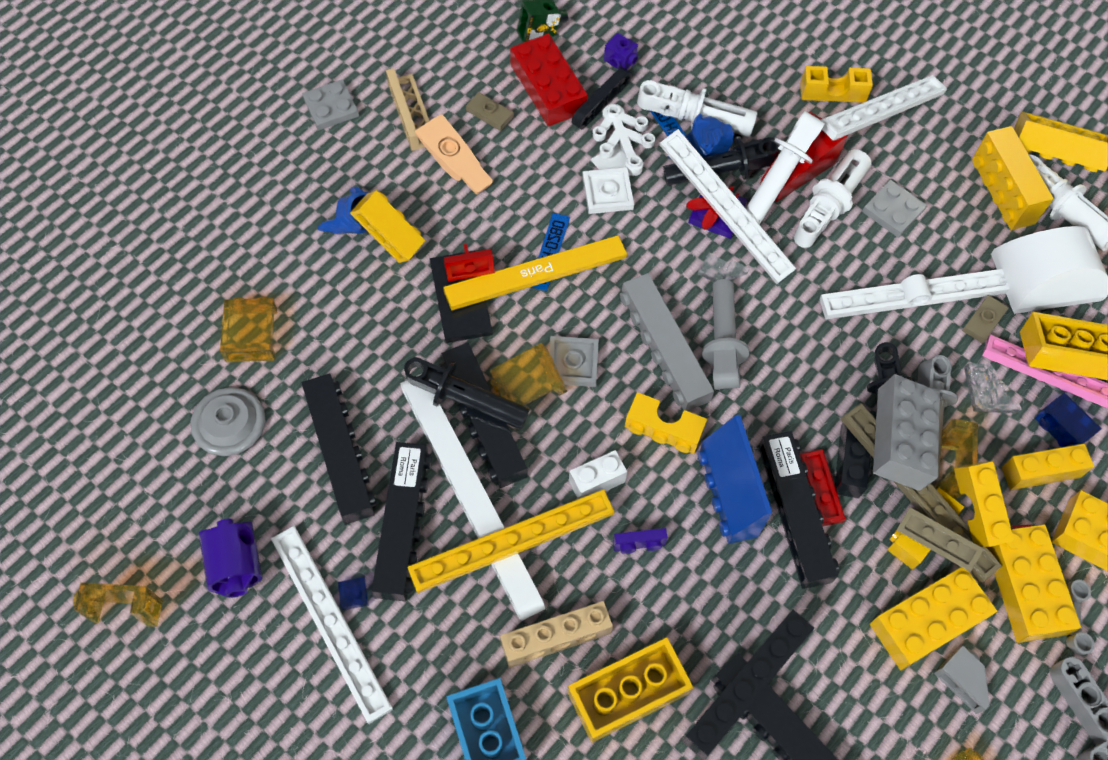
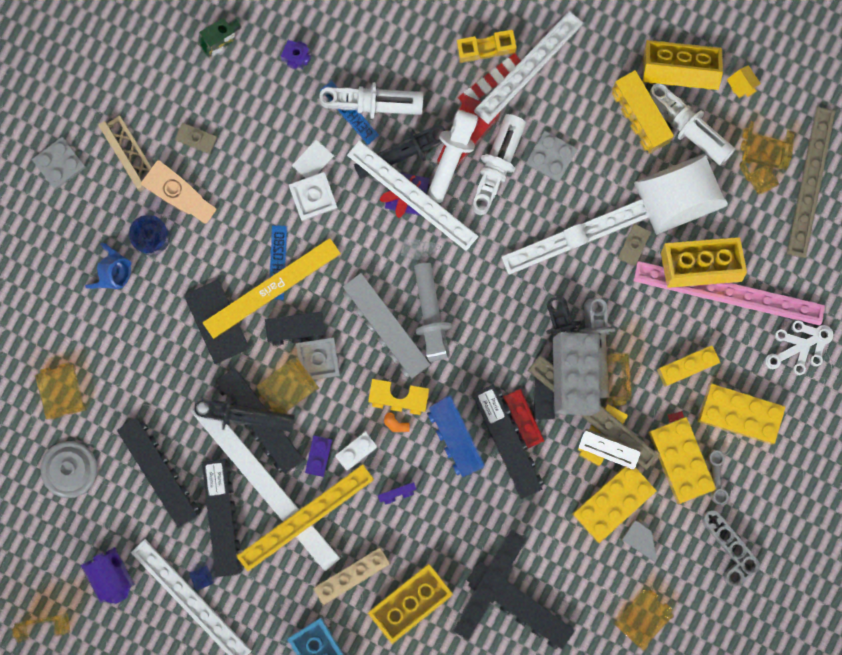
camera: 10 degrees left, 20 degrees up
yellow brick [350,190,425,263] -> none
red panel [444,243,495,282] -> none
red brick [510,33,588,127] -> none
black beam [571,67,632,130] -> none
white plant [593,104,655,176] -> none
blue helmet [668,114,734,160] -> none
yellow arch [954,461,1014,547] -> none
clear wing [964,363,1022,413] -> none
clear blue brick [1035,392,1102,448] -> none
none -> clear blue brick [129,215,171,256]
none -> black brick [265,311,326,346]
none -> dark purple plate [305,435,332,477]
none -> orange arm [384,412,410,432]

